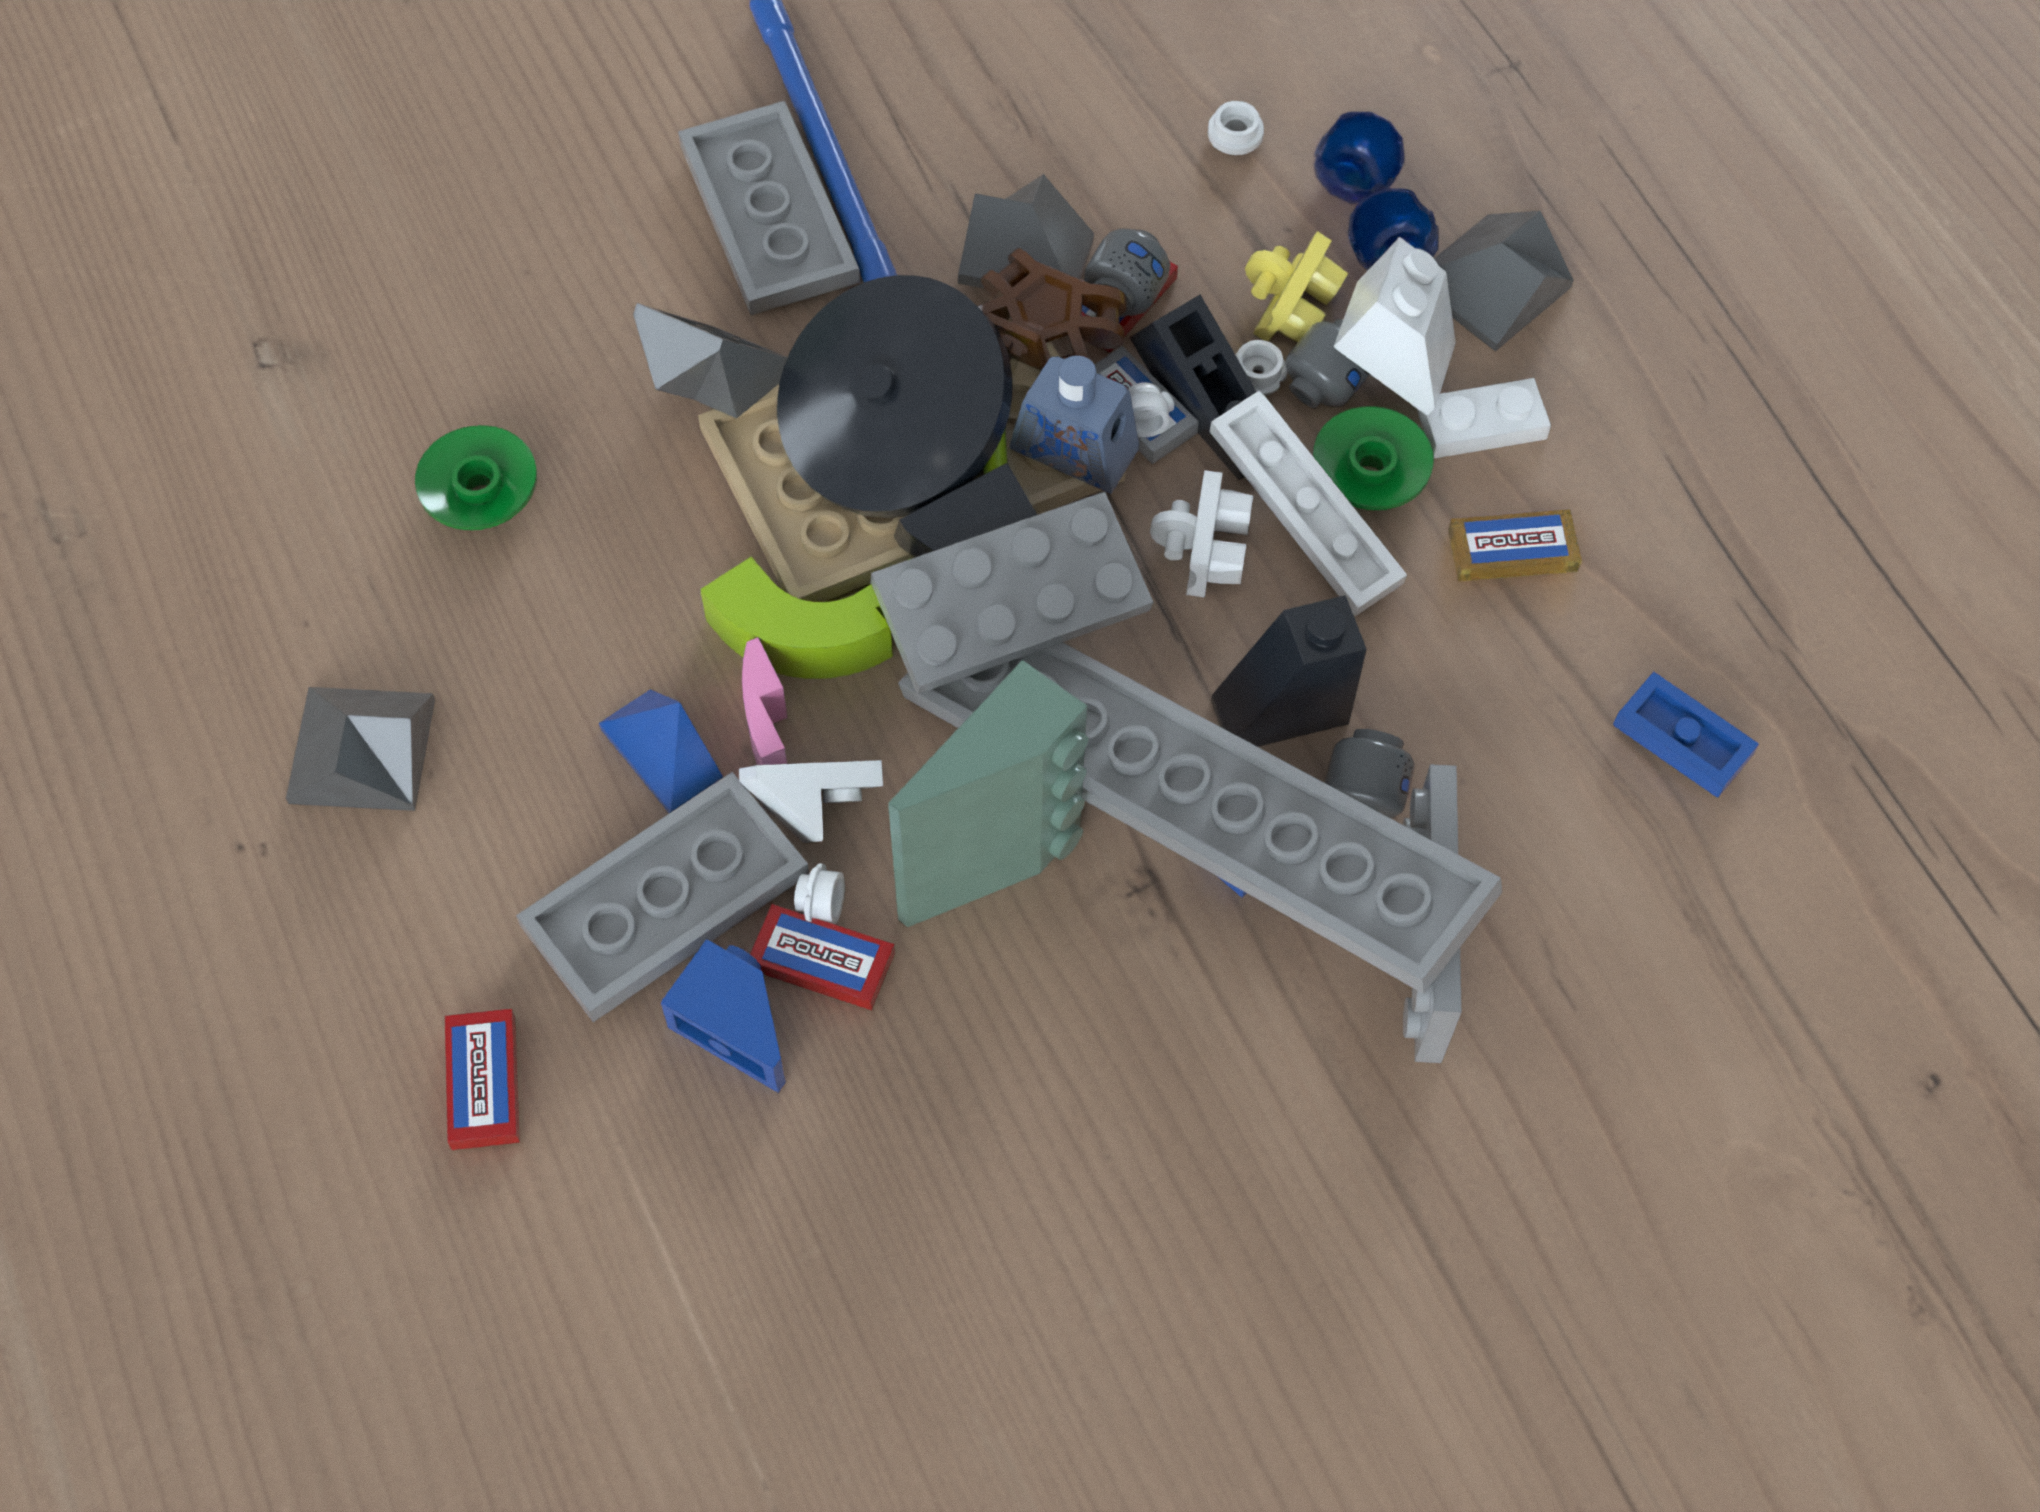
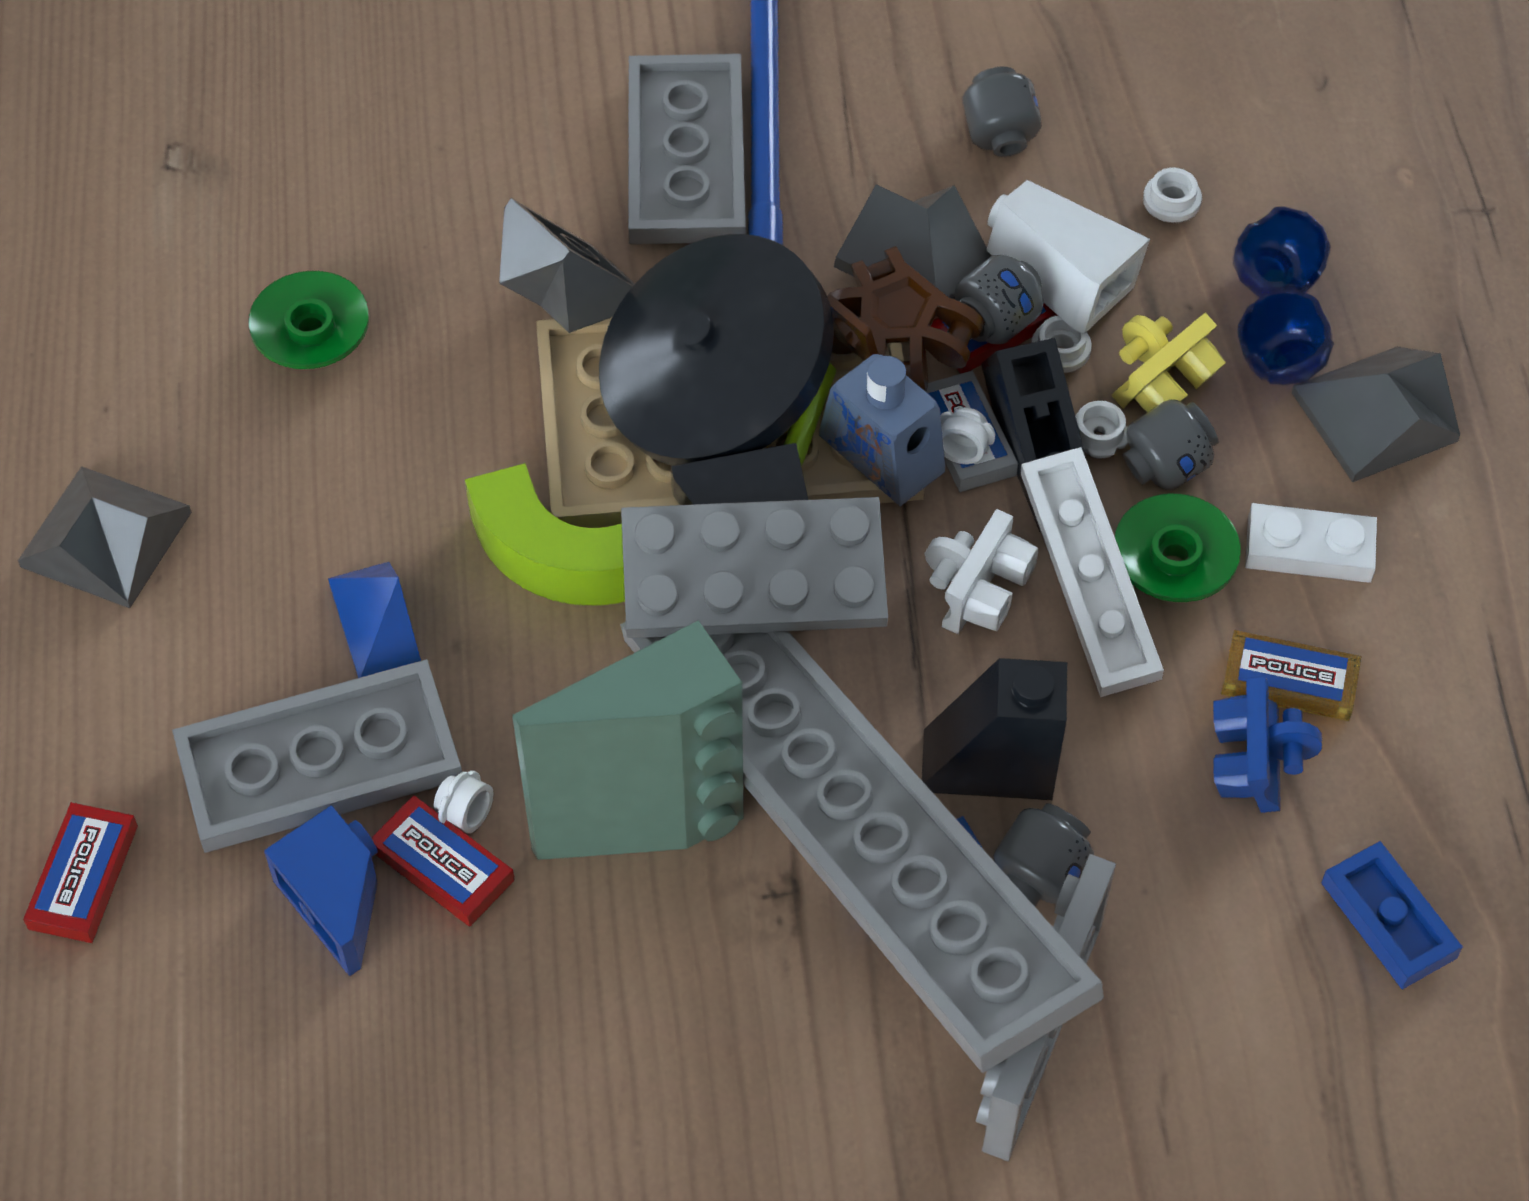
camera: 20 degrees right, 5 degrees down
white slope [739,760,883,843] -> none
bright pink slope [742,638,788,765] -> none
white slope [1334,237,1456,416] -> none
none -> dark grey head [962,67,1042,157]
none -> white slope [986,180,1150,334]
none -> white plate [1032,316,1092,373]
none -> blue hips [1213,676,1322,813]

